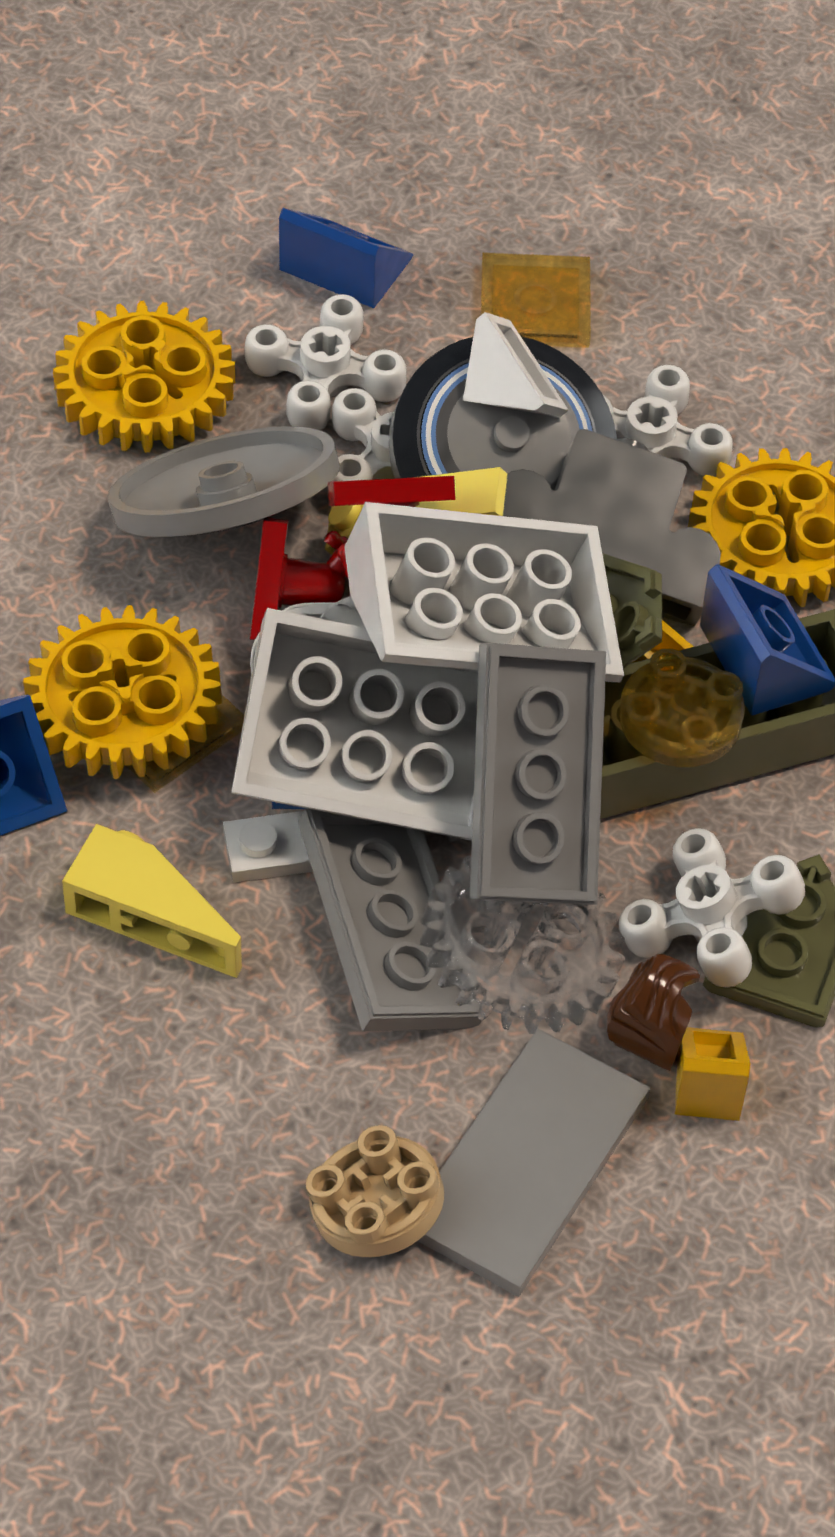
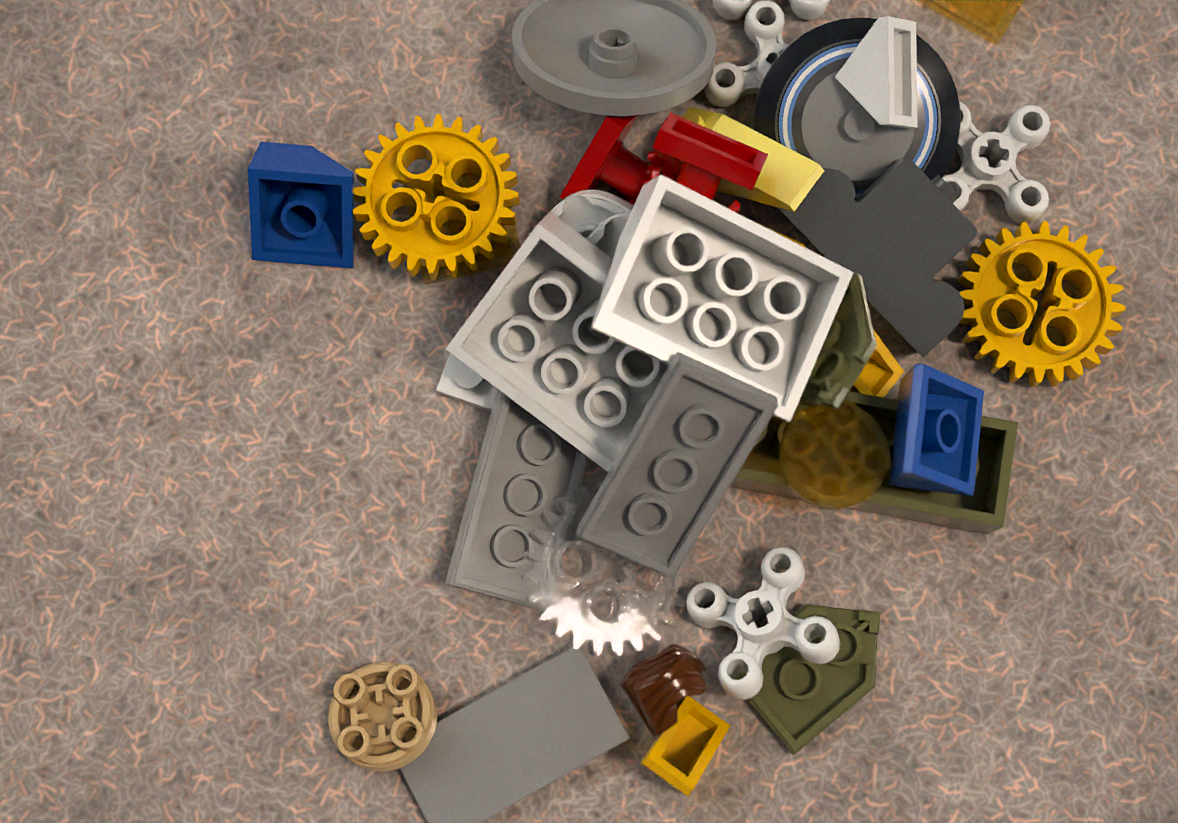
camera: 30 degrees right, 25 degrees up
light yellow slope [62,824,242,978] -> none

